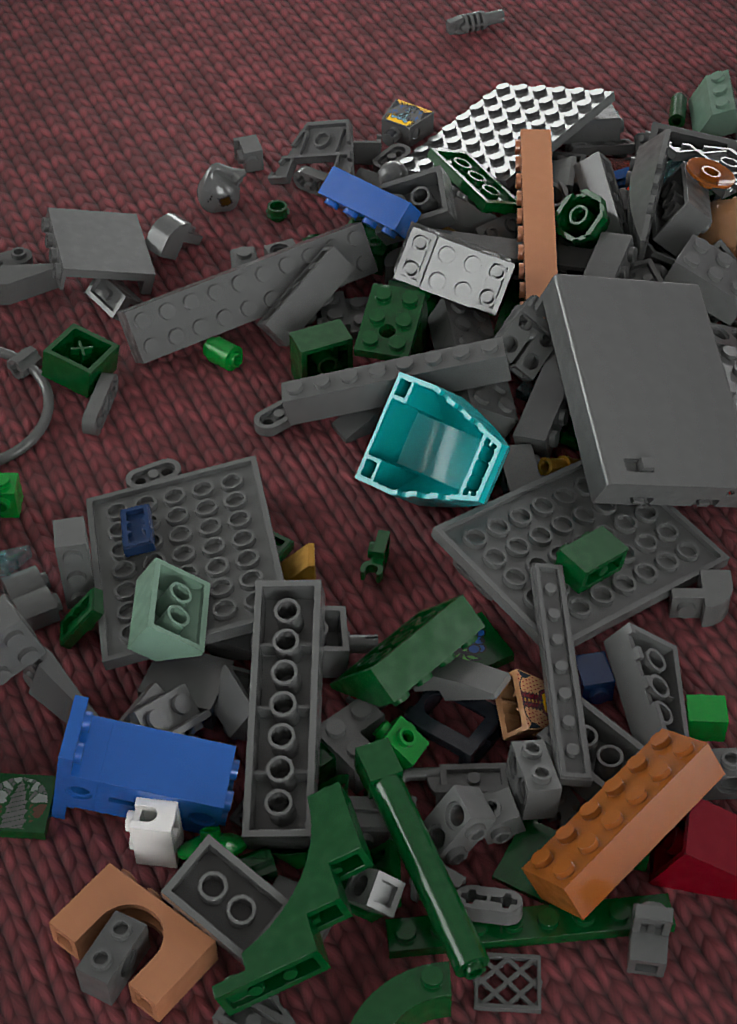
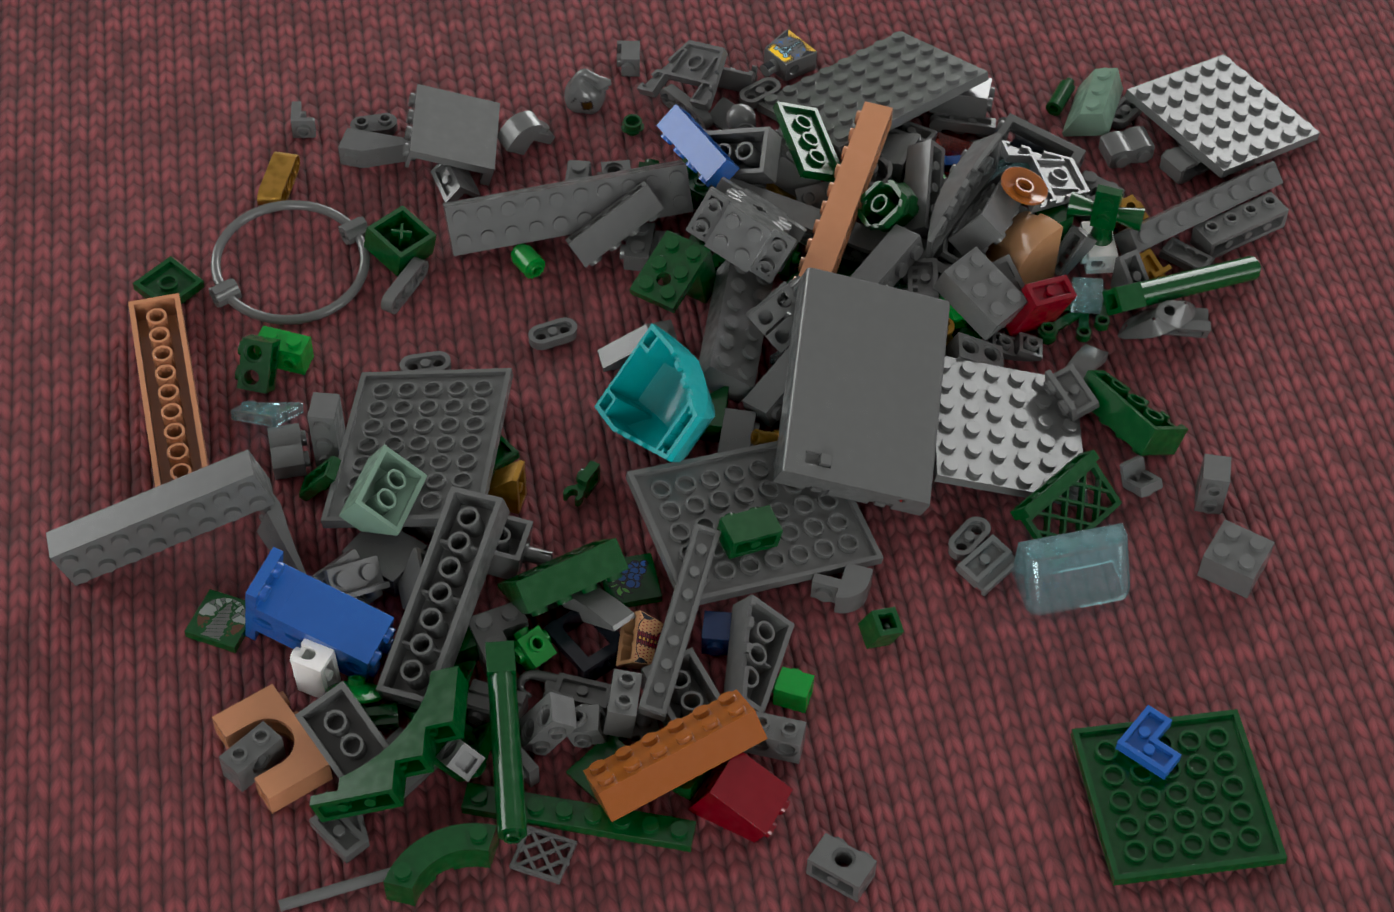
camera: 15 degrees right, 5 degrees up
dark blue plate [120,504,156,557] -> none
dark grey brick [281,336,512,426] -> none
dark green brick [289,319,353,380] -> none
dark grey beam [457,885,523,926] -> none
dark grey brick [626,901,674,977] -> none

